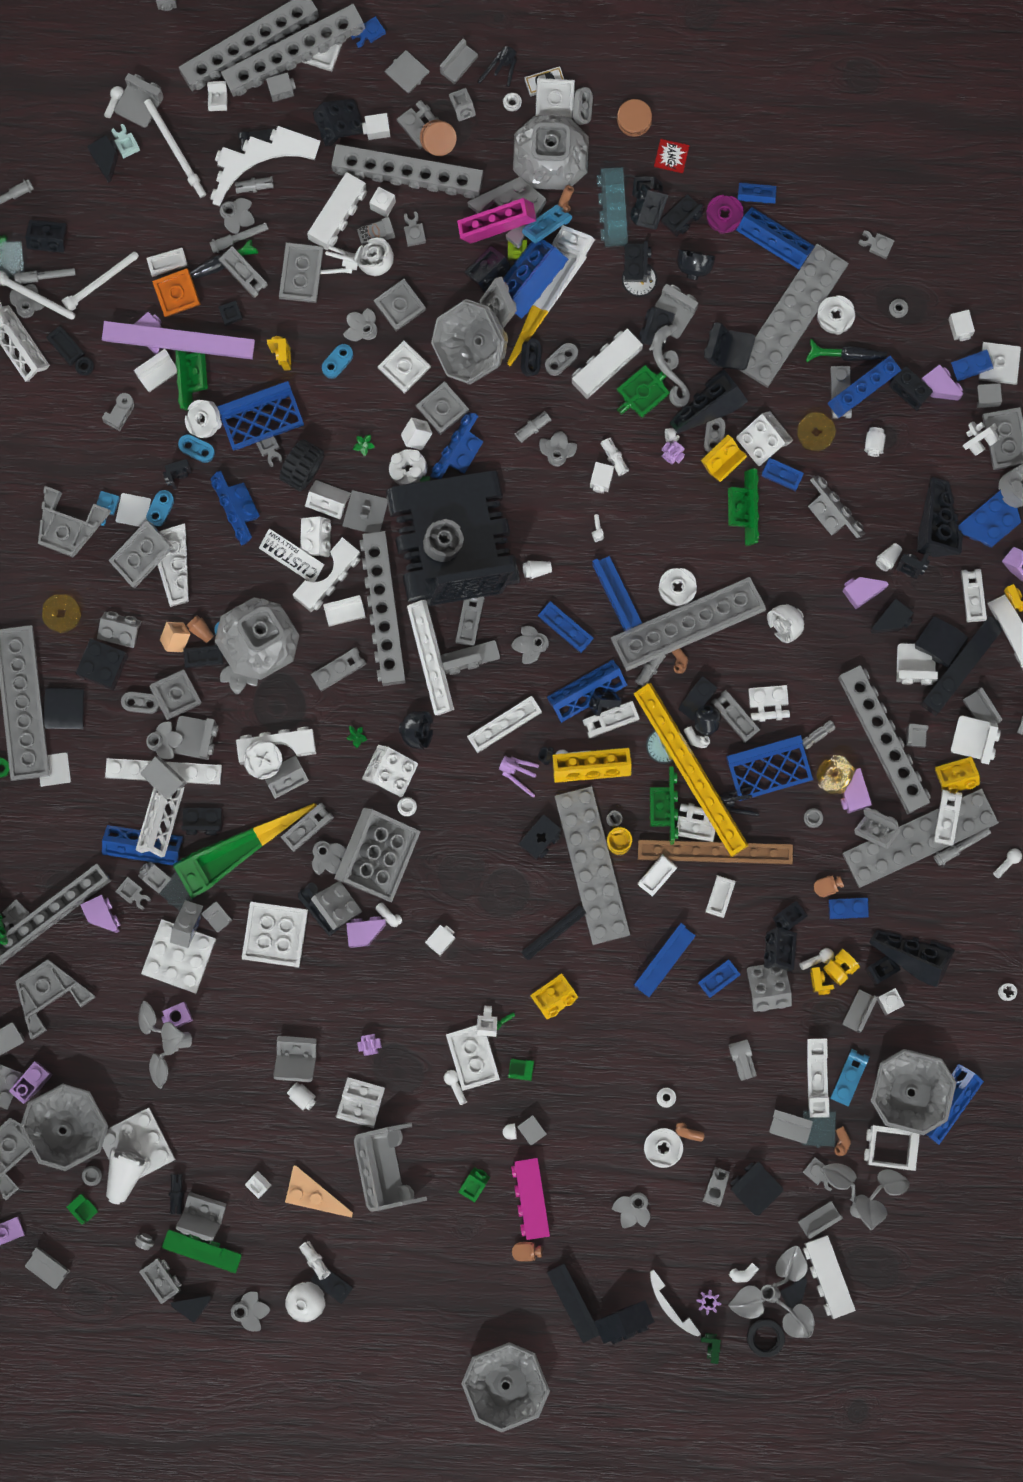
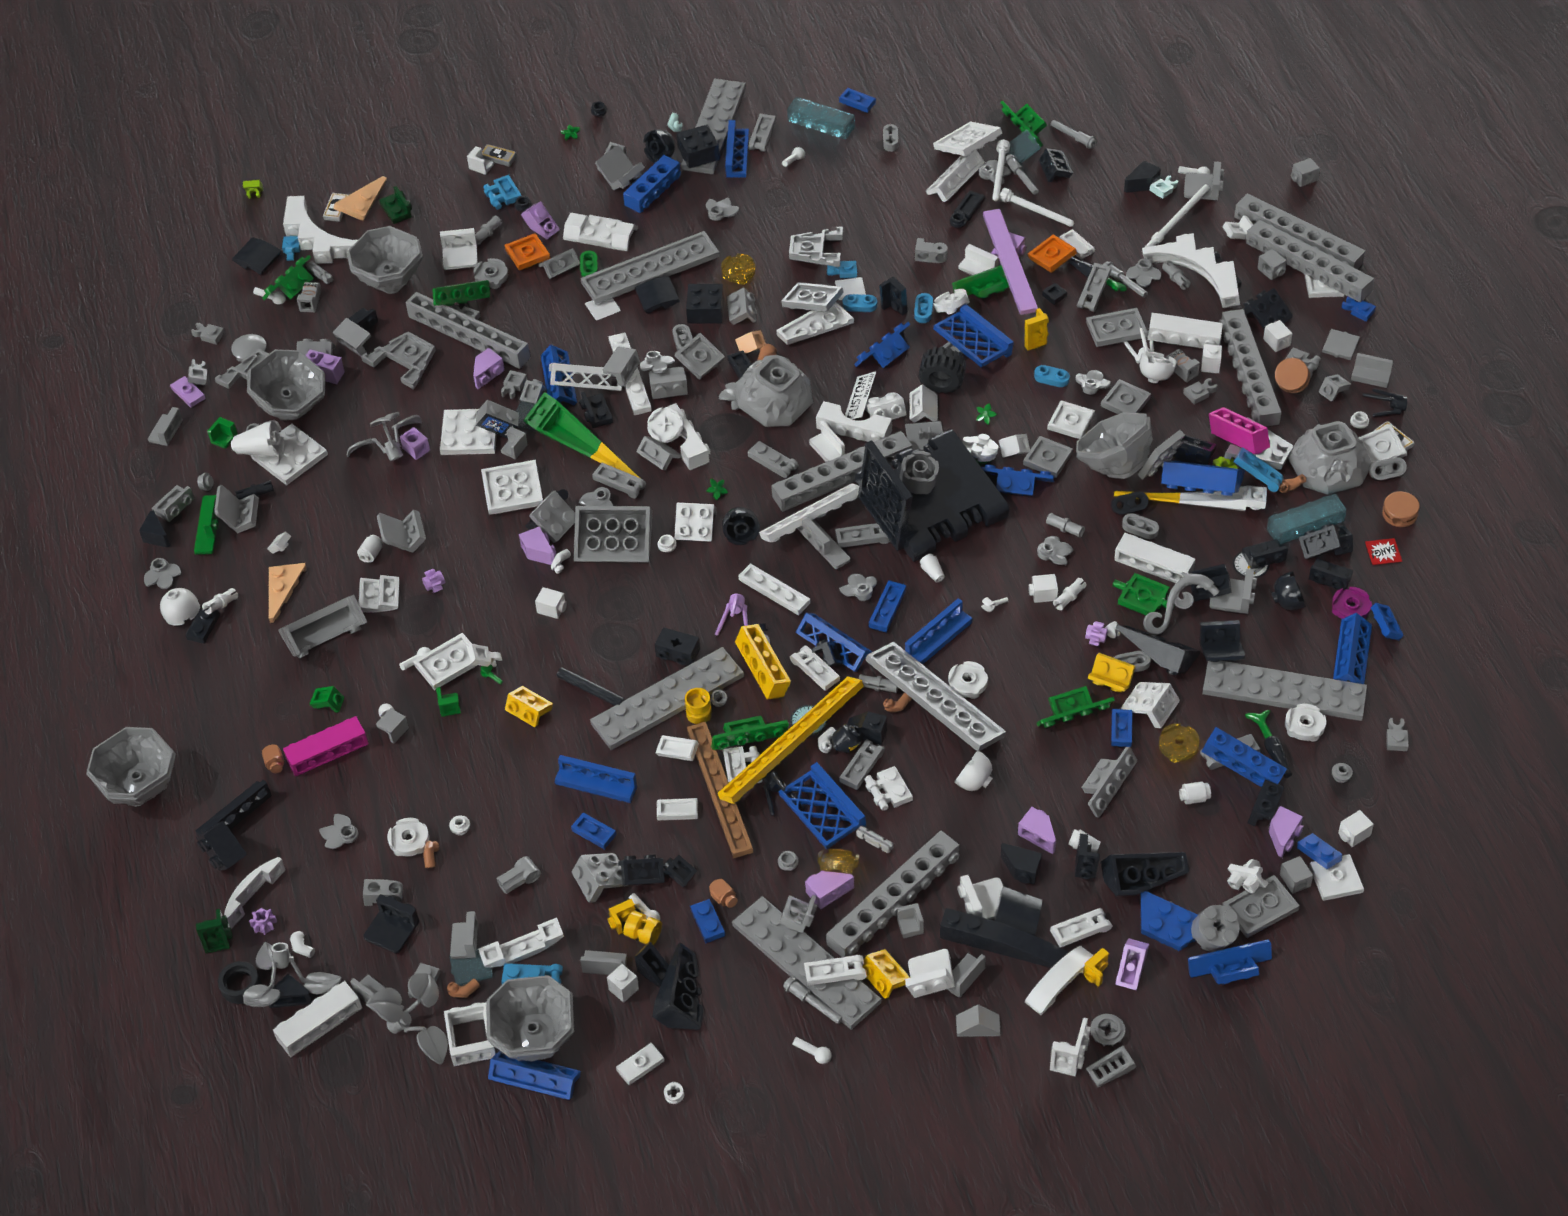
camera: 70 degrees right, 30 degrees down
none -> white plate [616,1043,664,1085]

